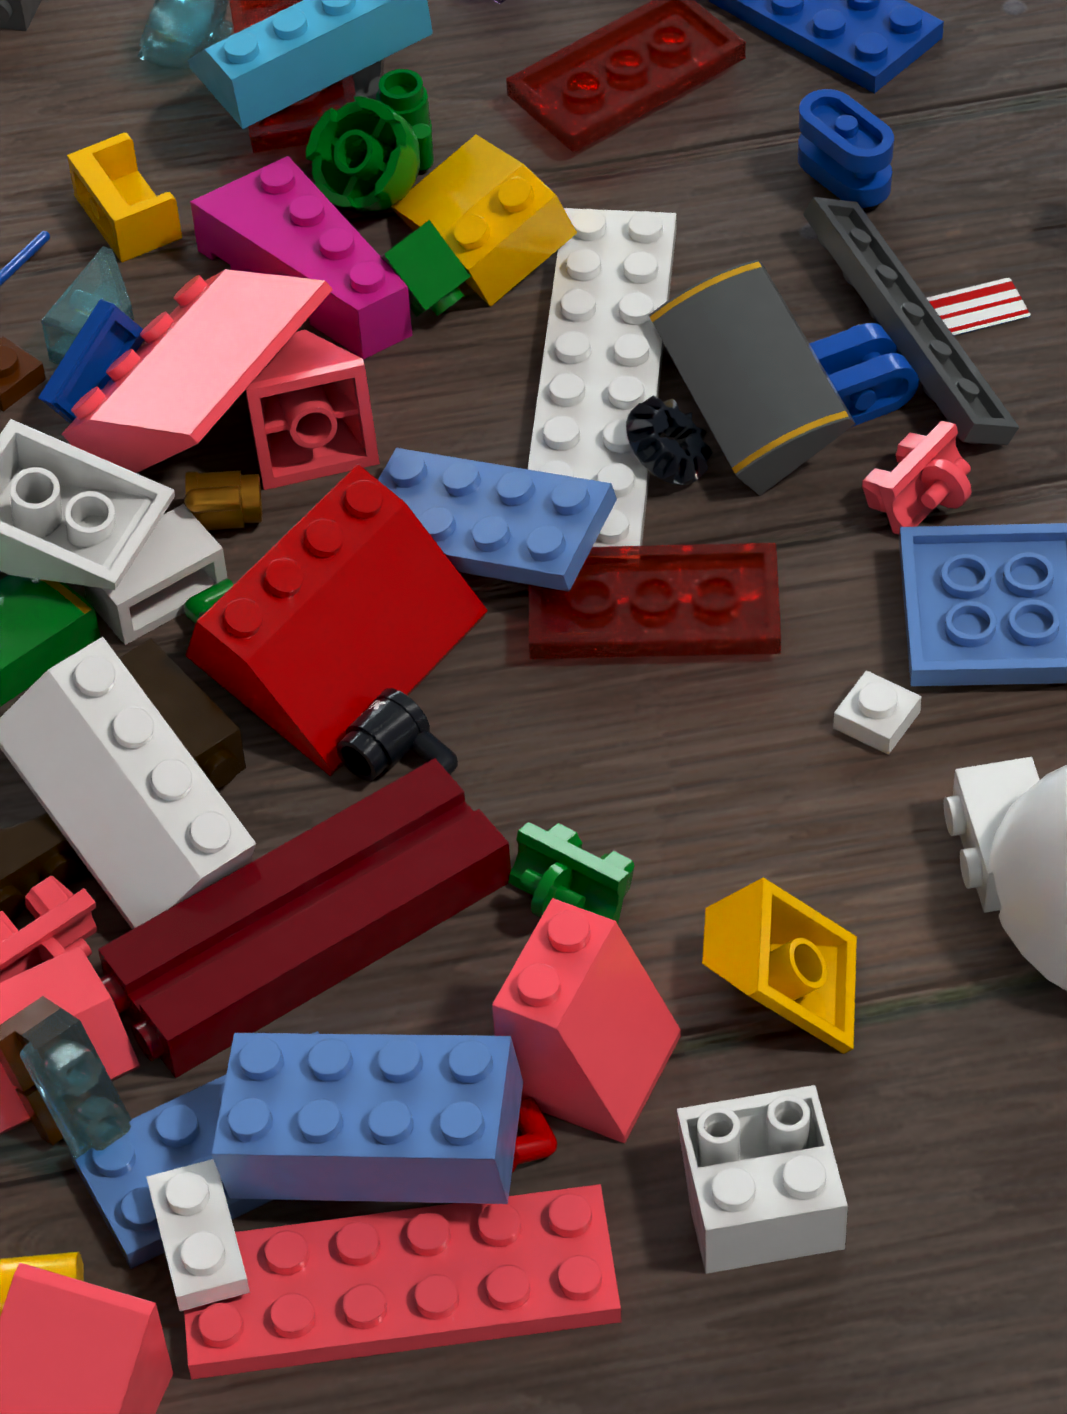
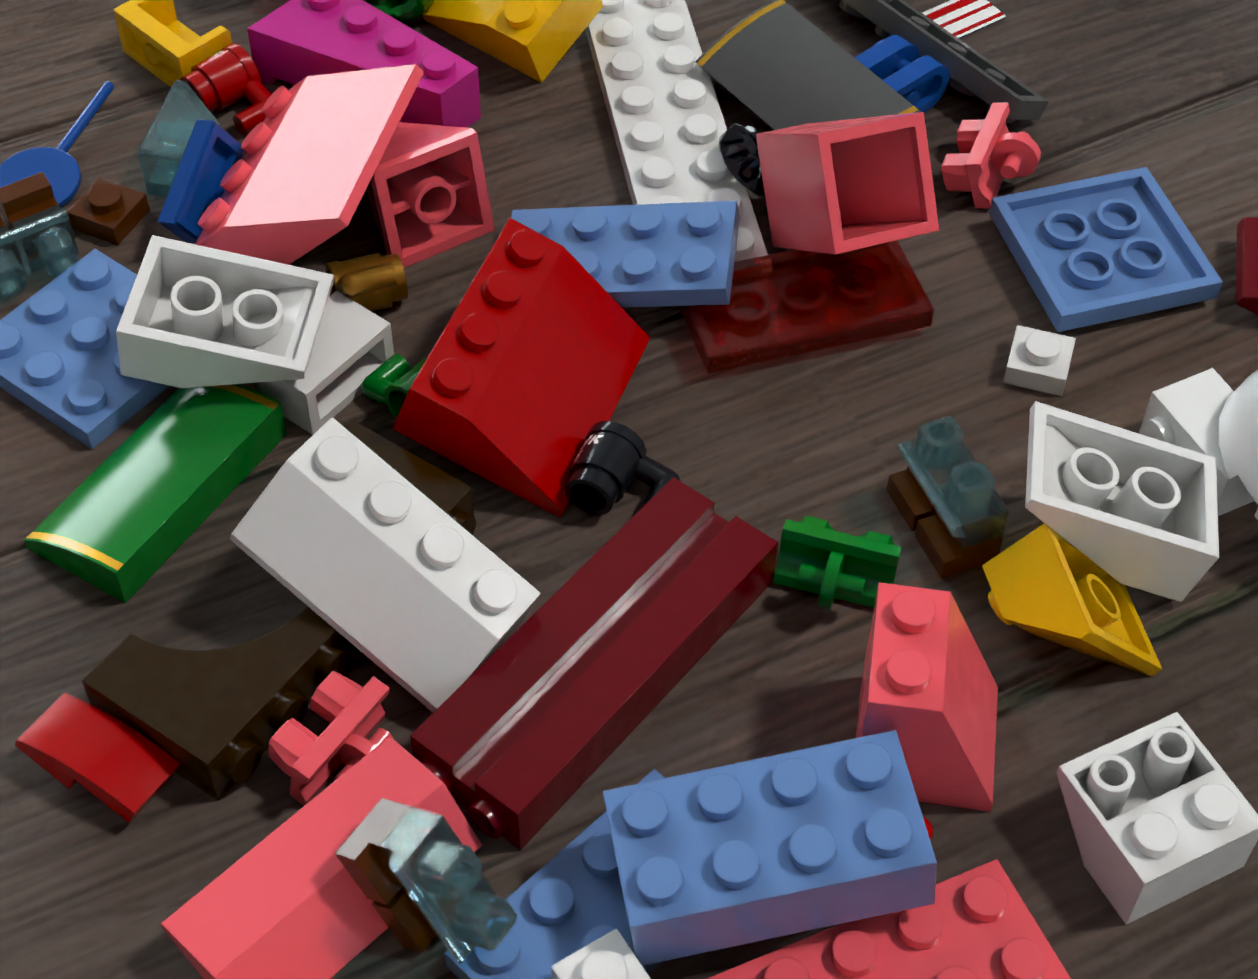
camera: 20 degrees left, 0 degrees up
green brick [381,220,471,317] -> none
none -> red piece [180,43,272,135]
none -> coral slope [756,112,940,254]
none -> clear light blue hips [886,416,1009,579]
none -> white slope [1025,401,1219,602]

